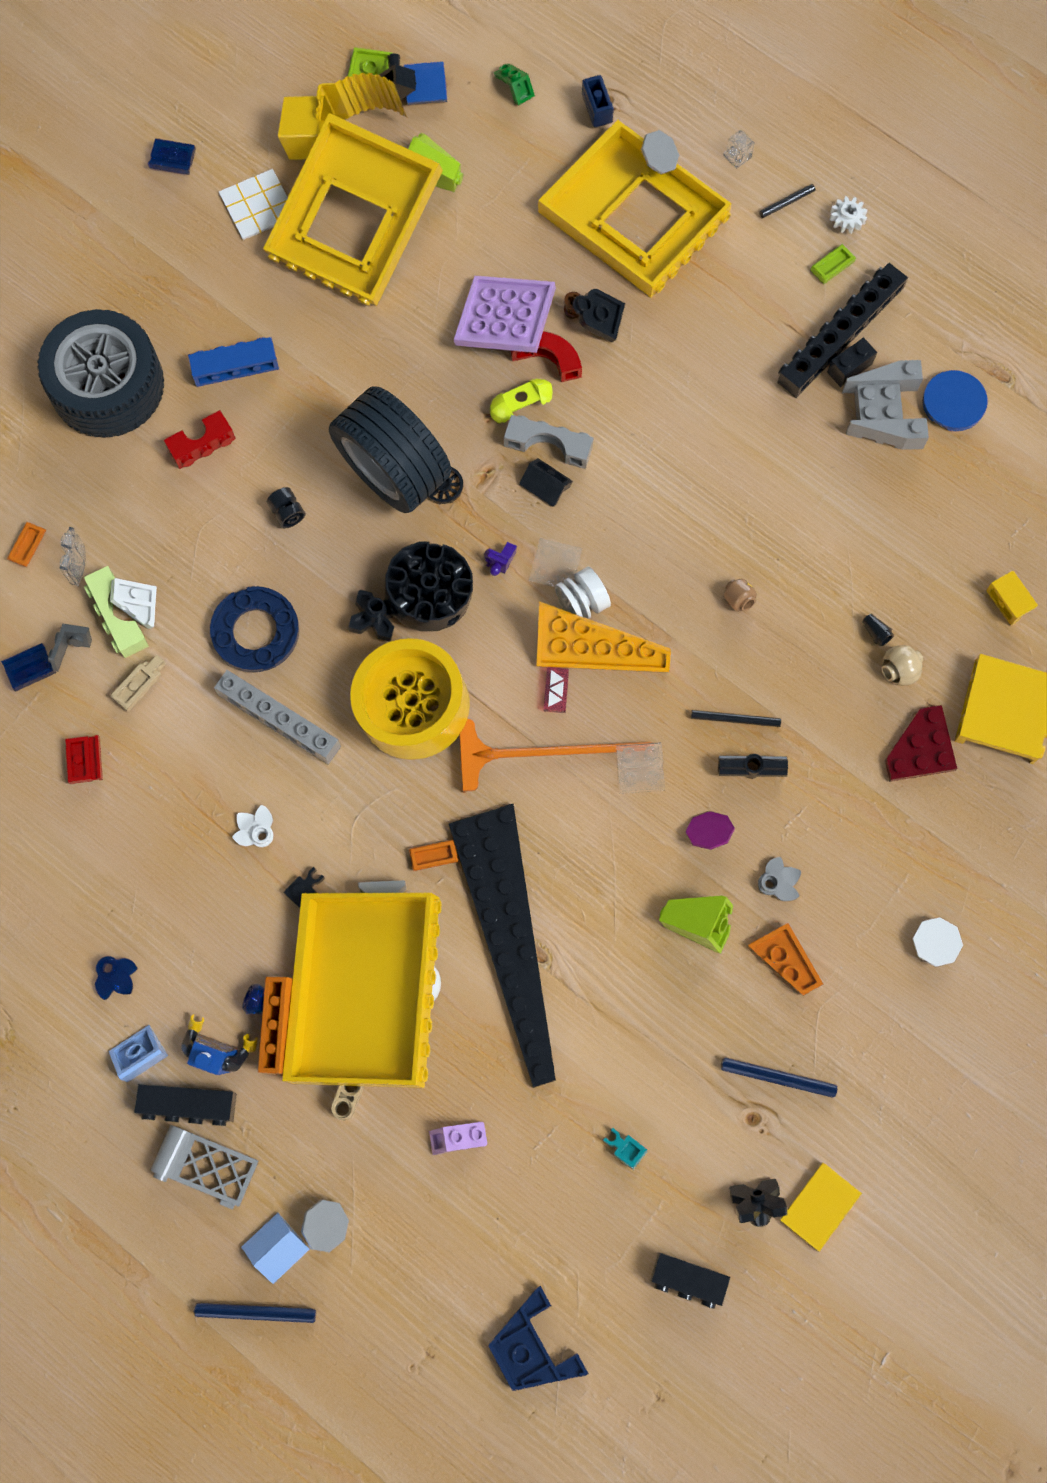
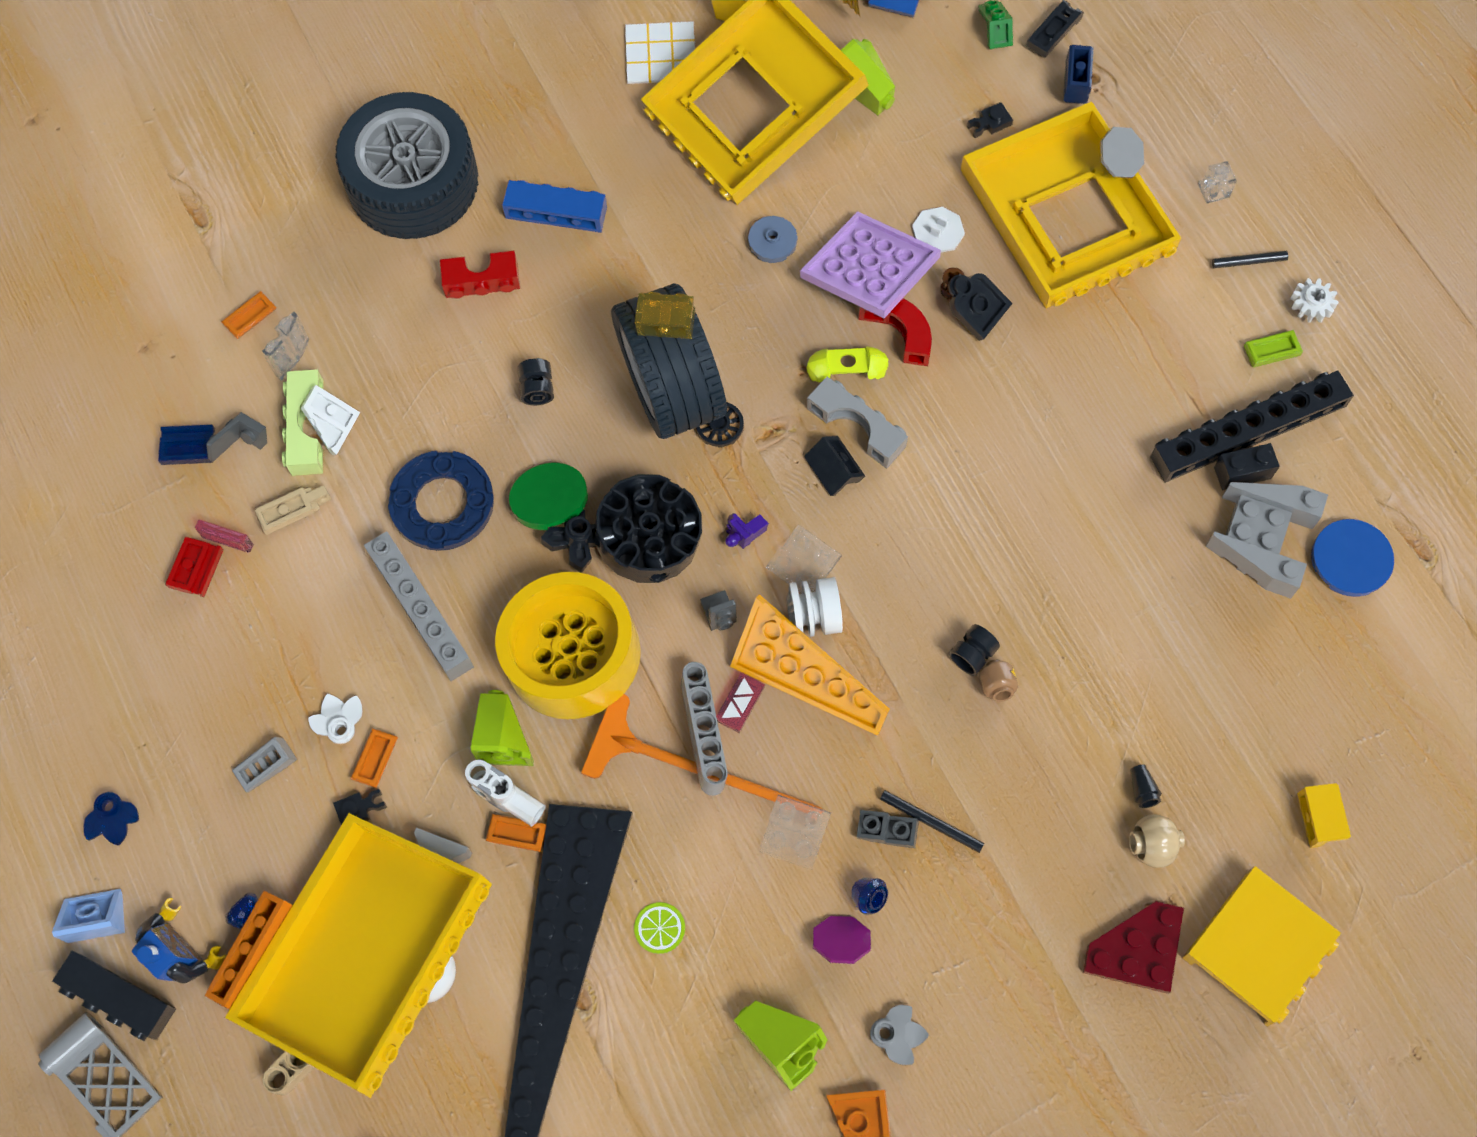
camera: 25 degrees right, 5 degrees down
black piece [718,754,788,779] -> none
none -> clear pink tile [195,519,254,553]
none -> light grey slope [232,737,297,793]
none -> orange tile [351,728,398,788]
none -> white connector [465,760,545,827]
none -> lime slope [471,690,534,766]
none -> green tile [509,463,588,530]
none -> lime sticker [634,902,685,954]
none -> clear yellow brick [635,292,696,339]
none -> light grey beam [681,662,727,796]
none -> dark grey bracket [700,590,737,631]
none -> sand blue plate [748,216,798,263]
none -> clear blue cone [851,877,888,915]
none -> dark grey slope [857,810,919,849]
none -> white piece [912,207,965,253]
none -> black wheel [949,624,1000,676]
none -> black plate [967,102,1013,138]
none -> black plate [1026,0,1084,58]

